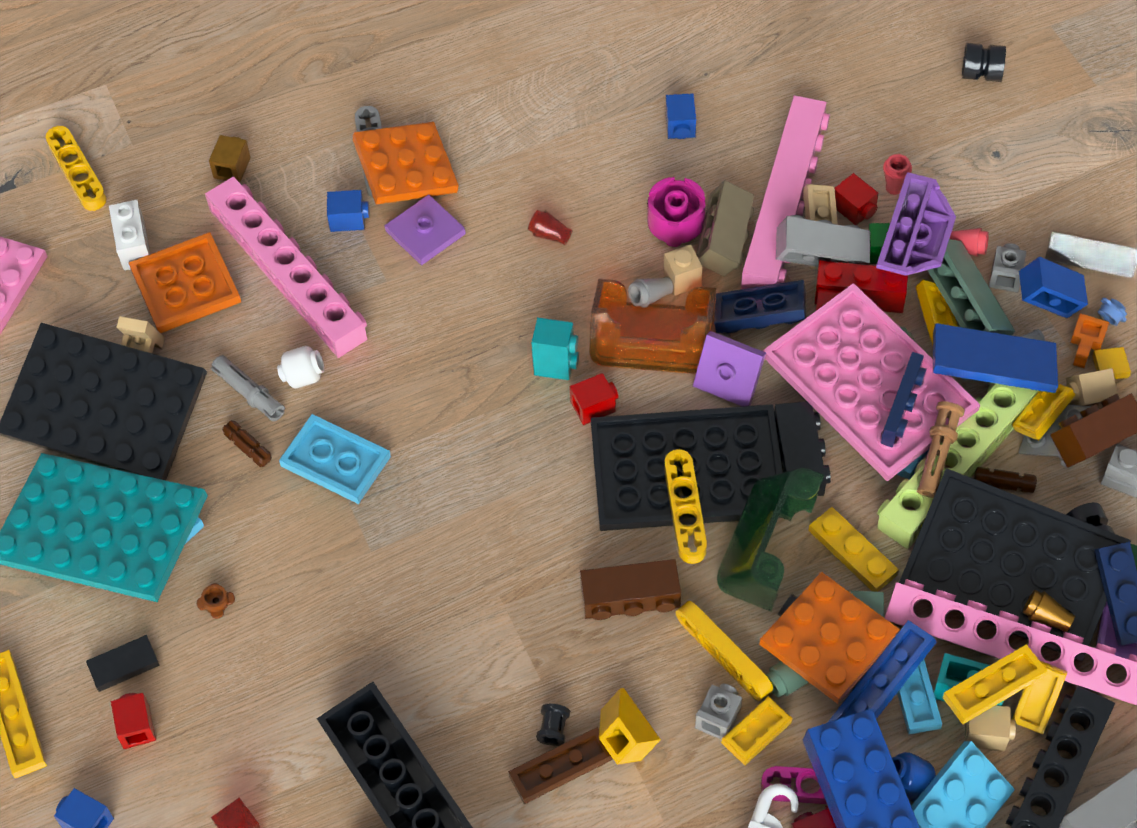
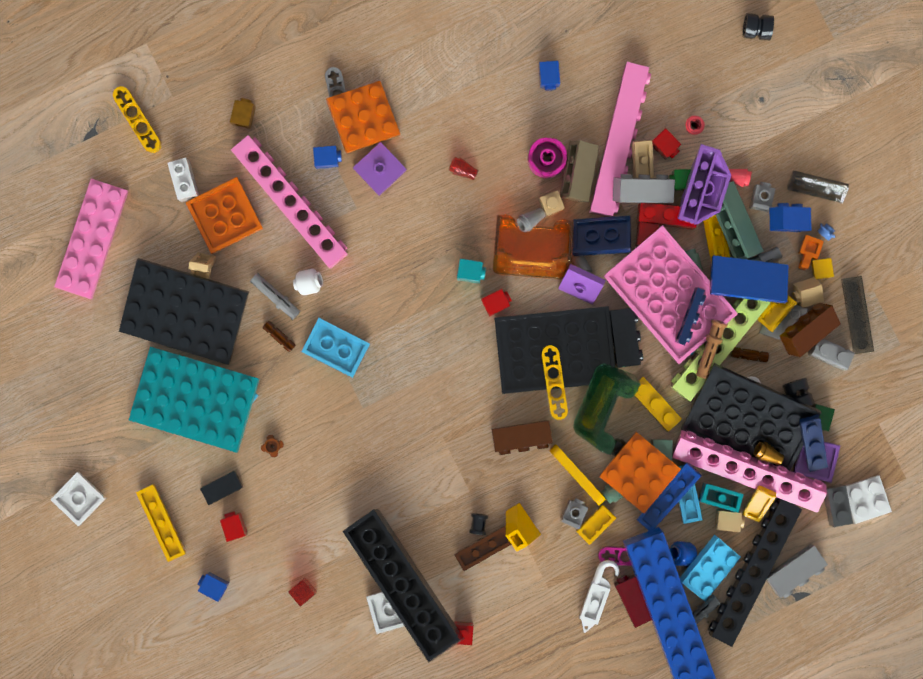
camera: 10 degrees left, 30 degrees up
yellow plate [943,644,1047,724] -> none

